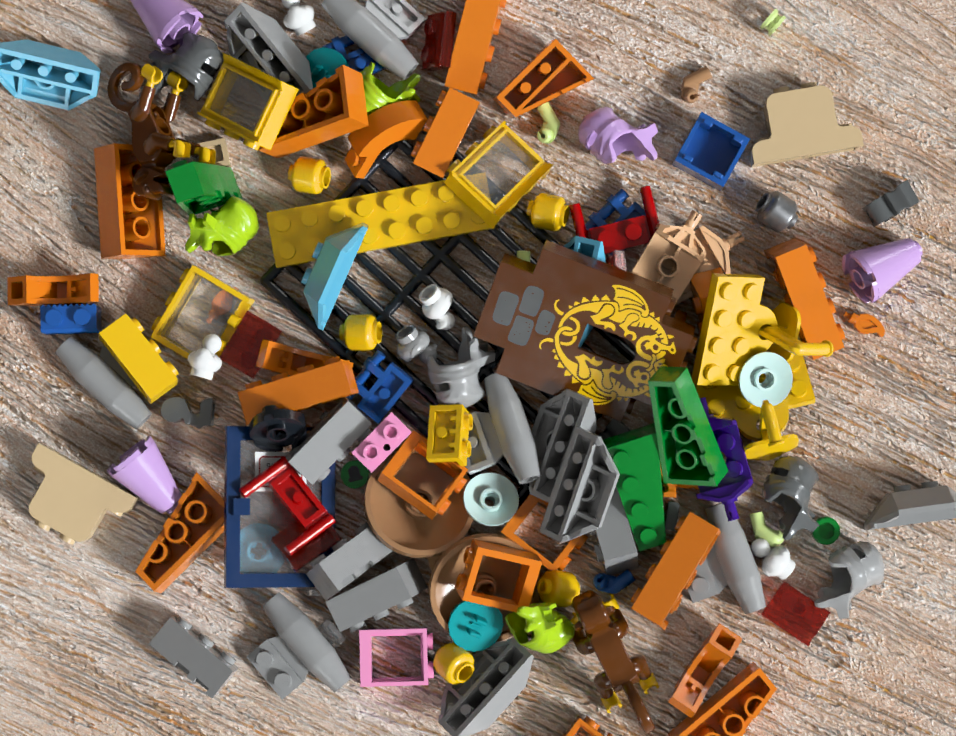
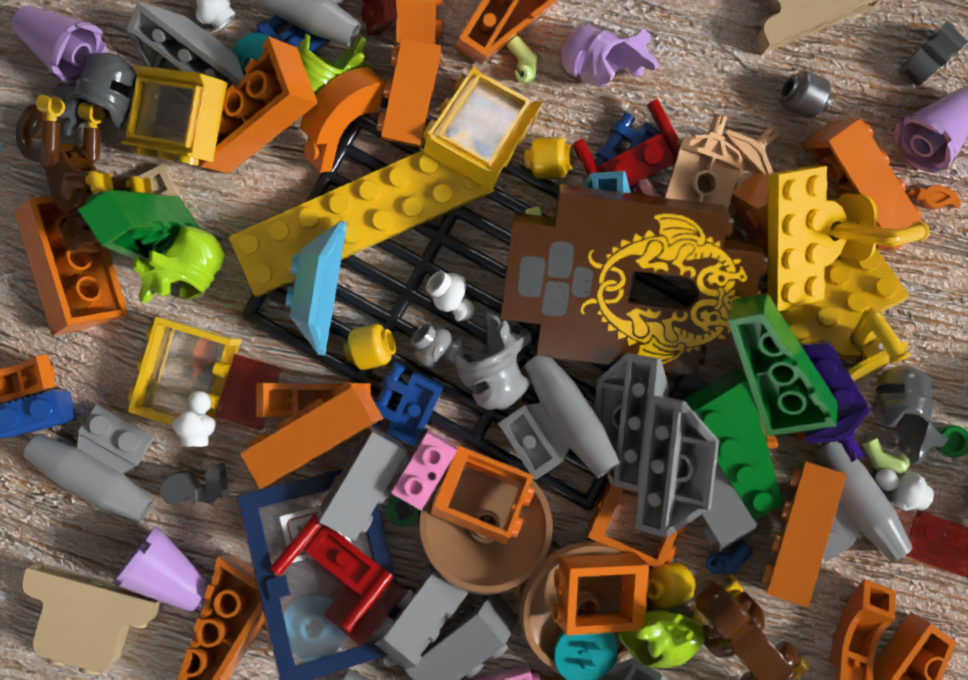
camera: 15 degrees left, 0 degrees up
yellow brick [99,313,179,404] -> none
black plate [249,405,307,452] -> none
yellow head [288,157,331,194] -> none
yellow bracket [426,404,473,466] -> none
light aqua dish [463,473,519,526] -> none
dark grey tile [665,502,680,531] -> none
blue container [672,112,750,191] -> none
light aqua dish [739,352,793,407] -> none

